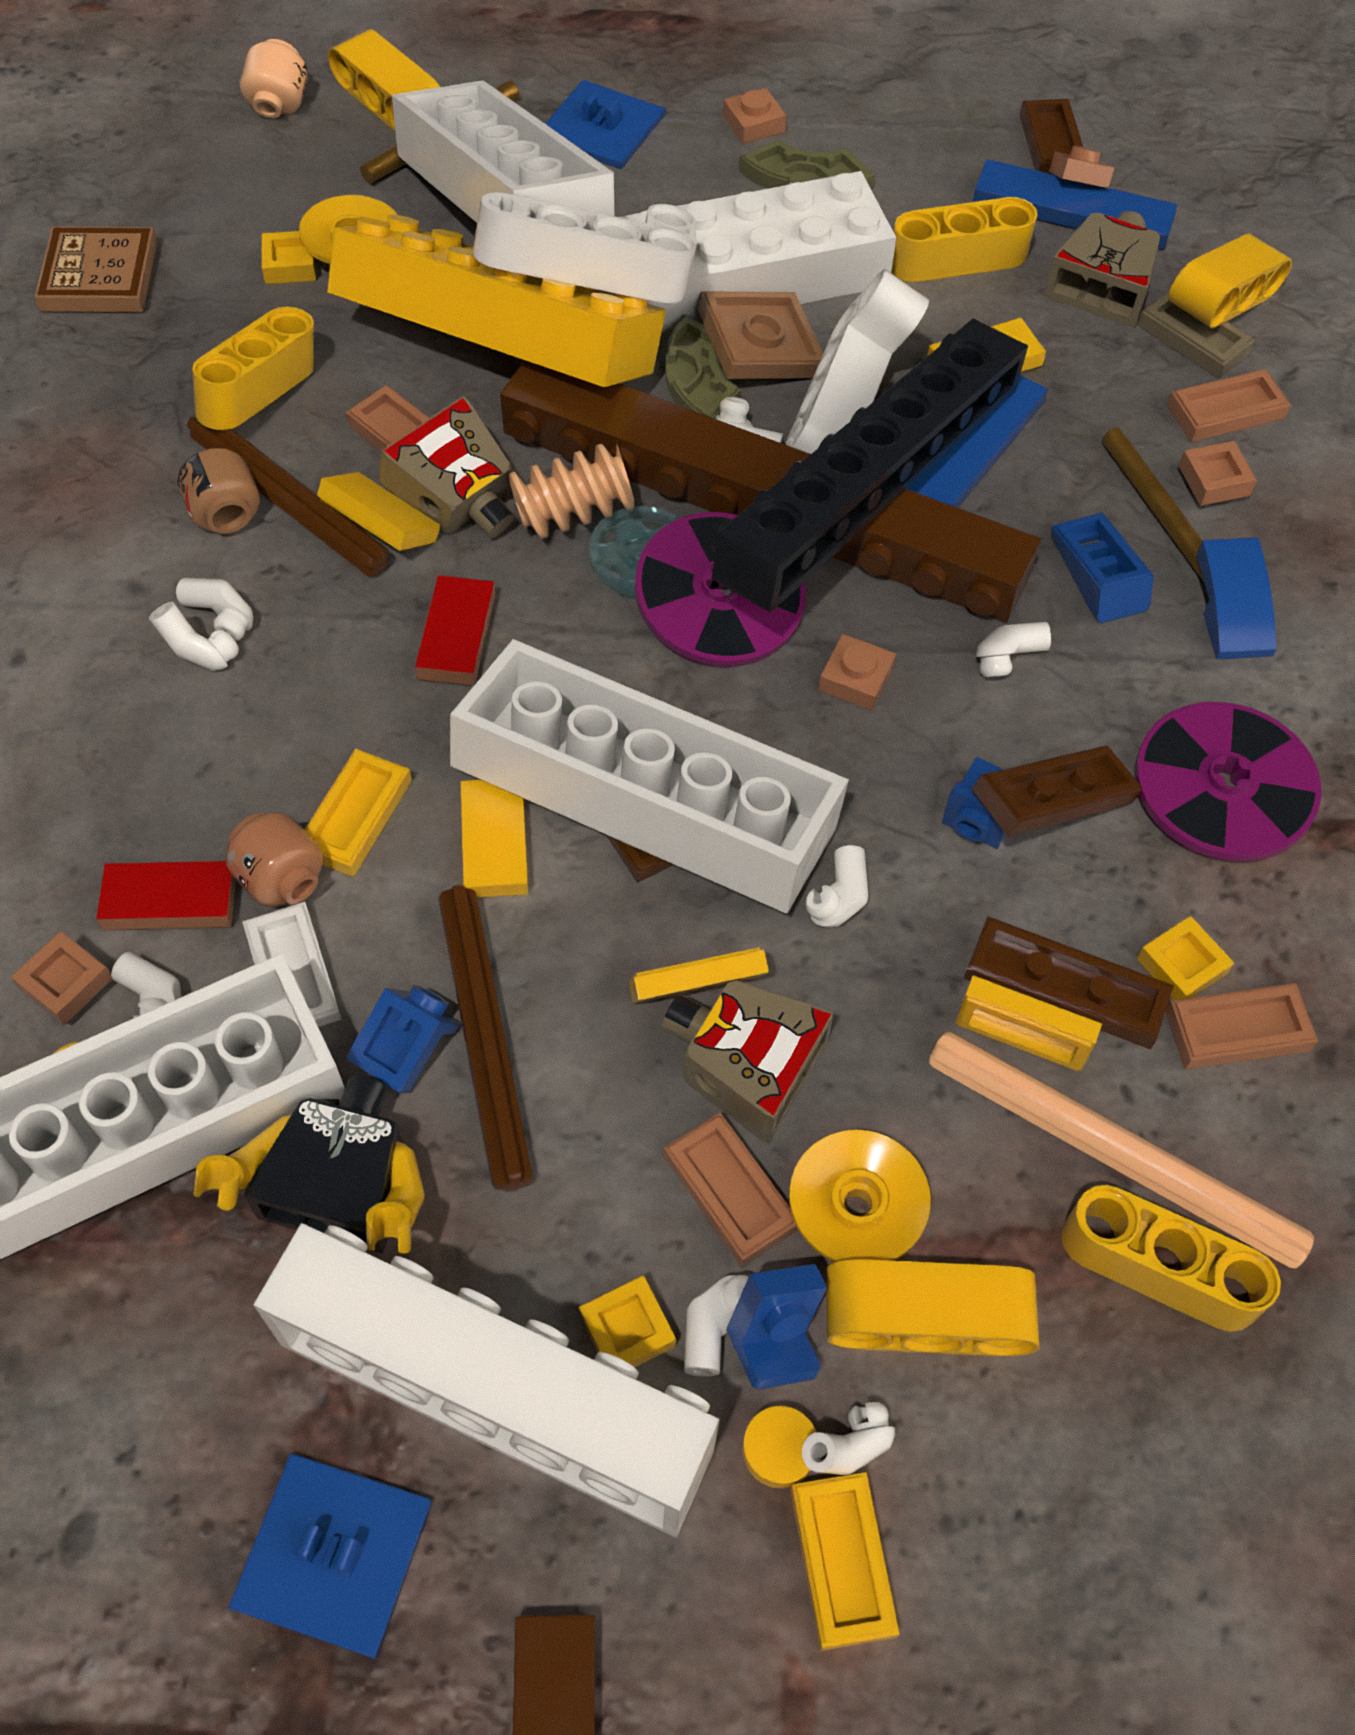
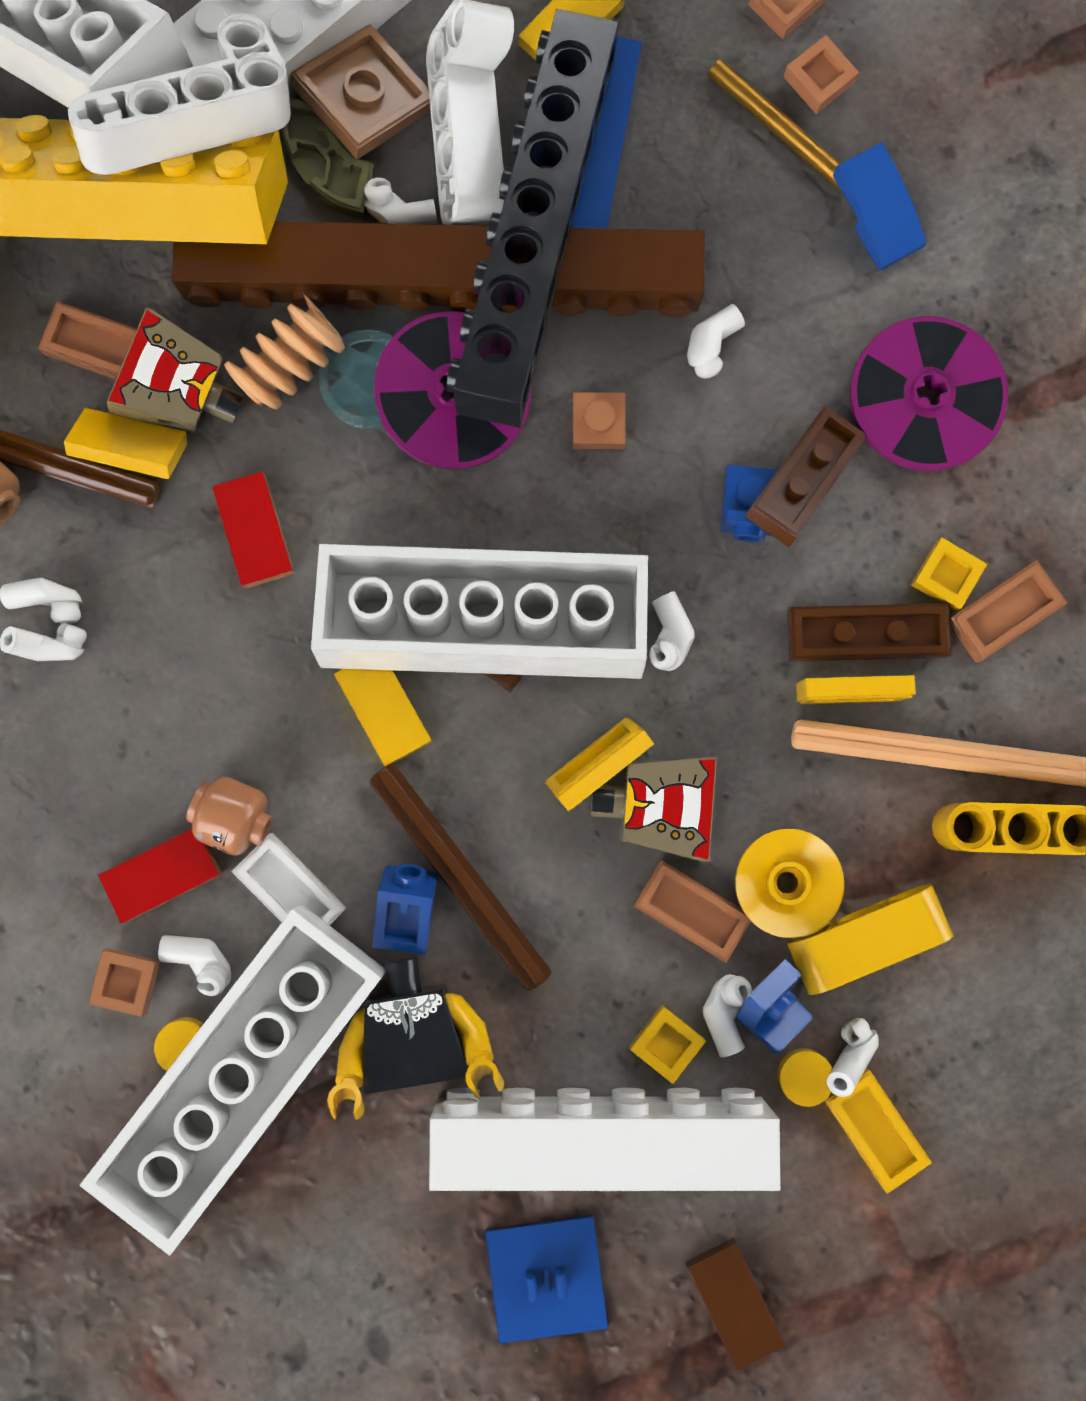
camera: 25 degrees left, 25 degrees up
yellow tile [304,748,412,877] -> none
blue slope [1051,513,1154,623] -> none

